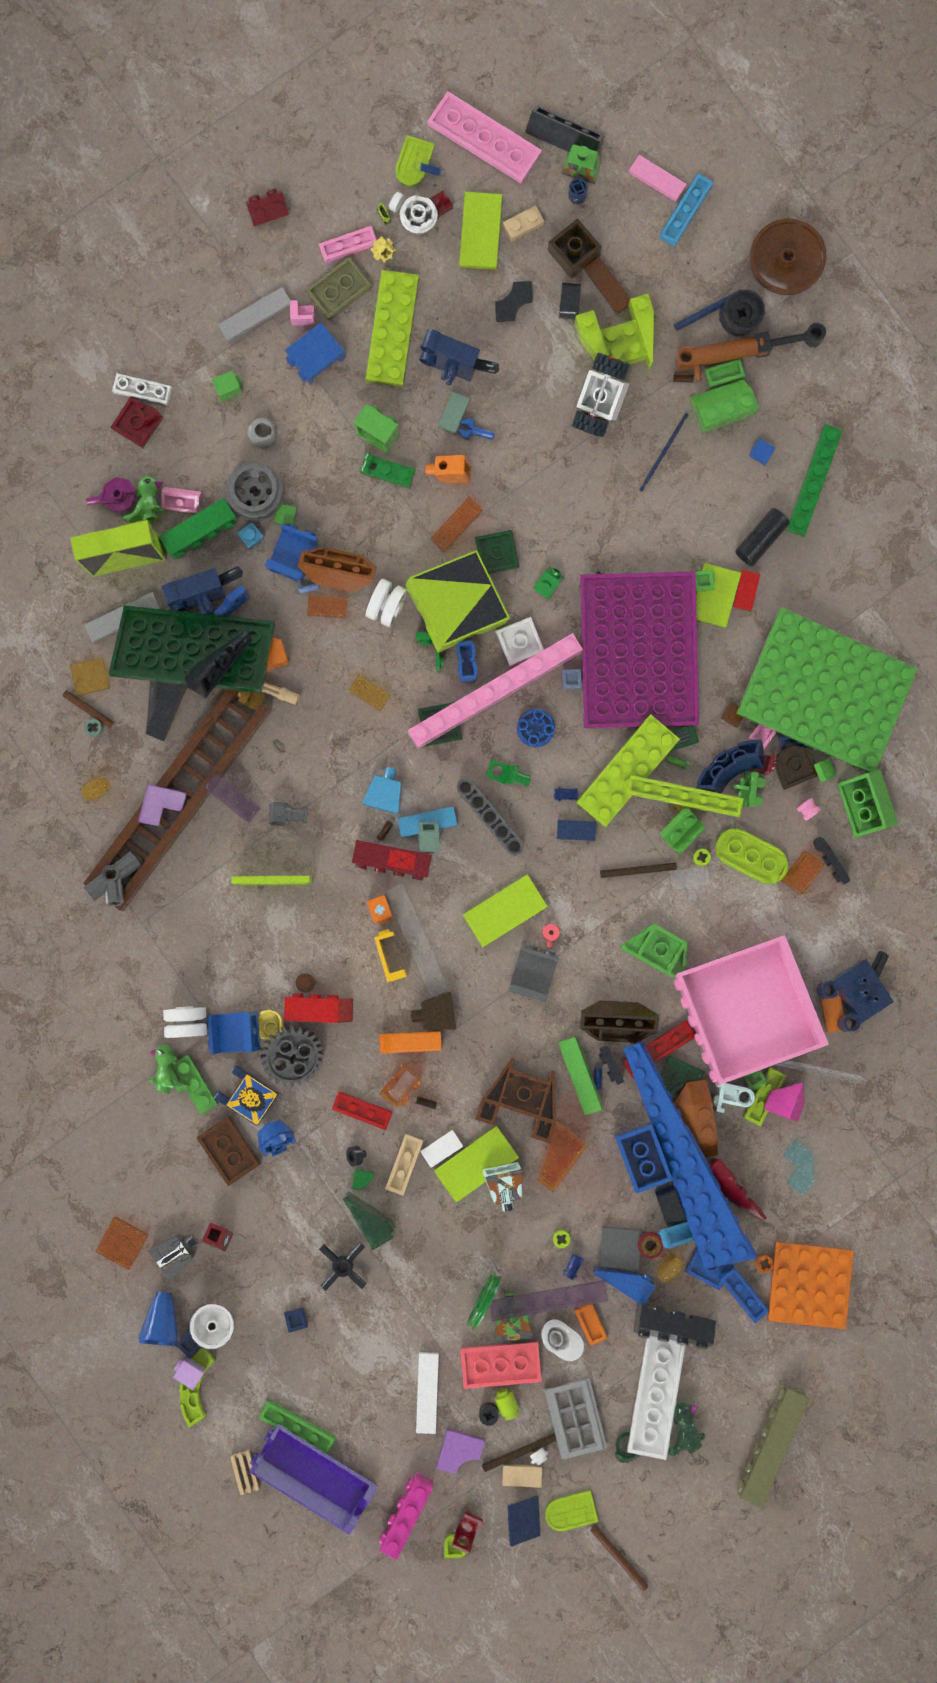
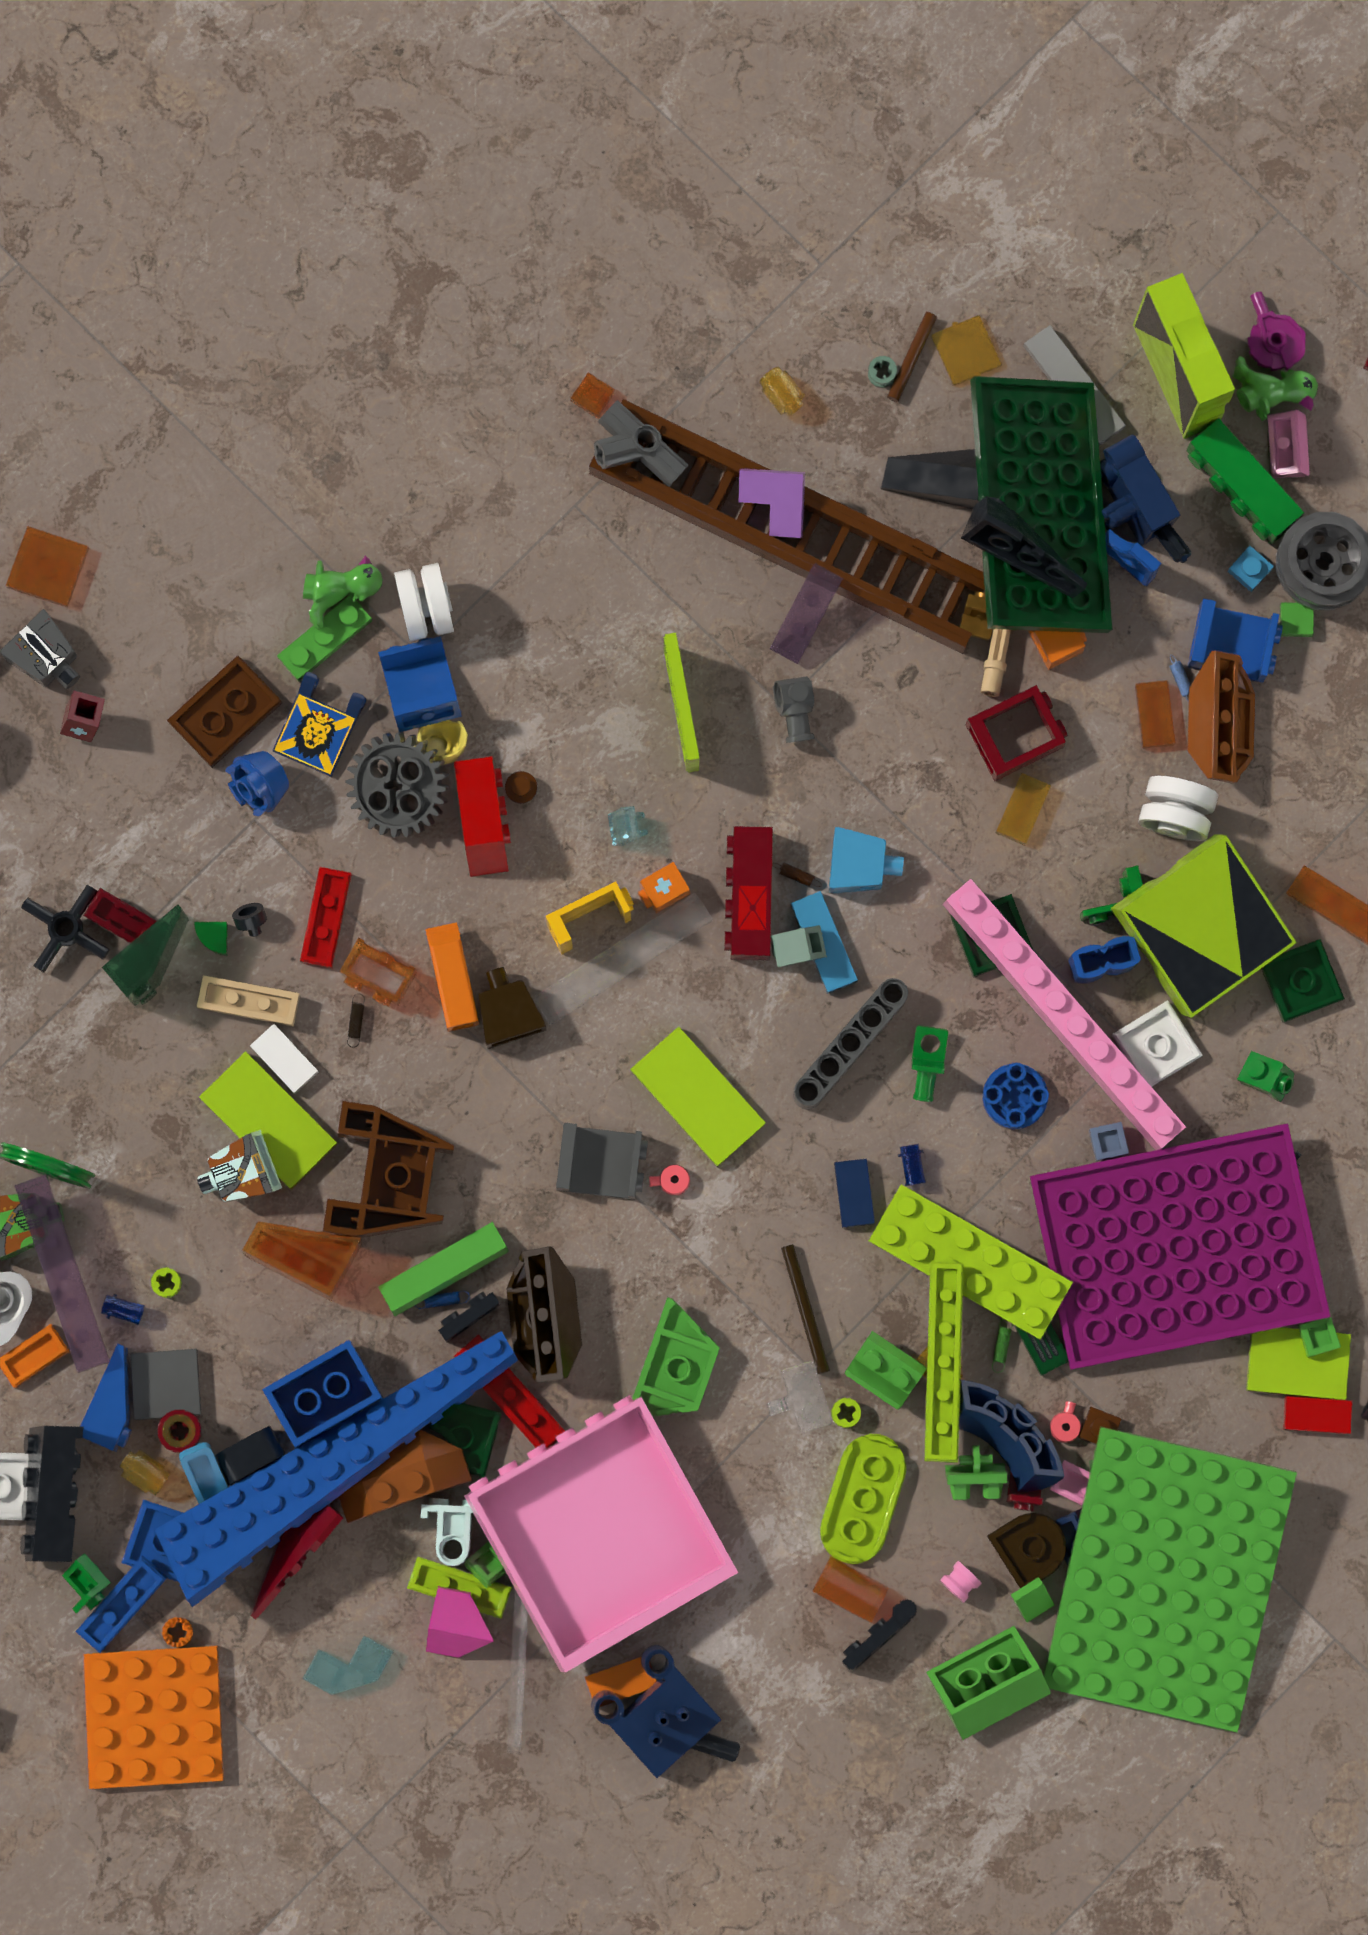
camera: 75 degrees right, 5 degrees down
none -> green bracket [62,1553,111,1614]
none -> dark red plate [83,888,156,949]
none -> clear orange tile [570,372,615,418]
none -> clear light blue tile [608,806,648,846]
none -> dark red window [965,685,1068,782]
none -> coral piece [1050,1401,1081,1443]

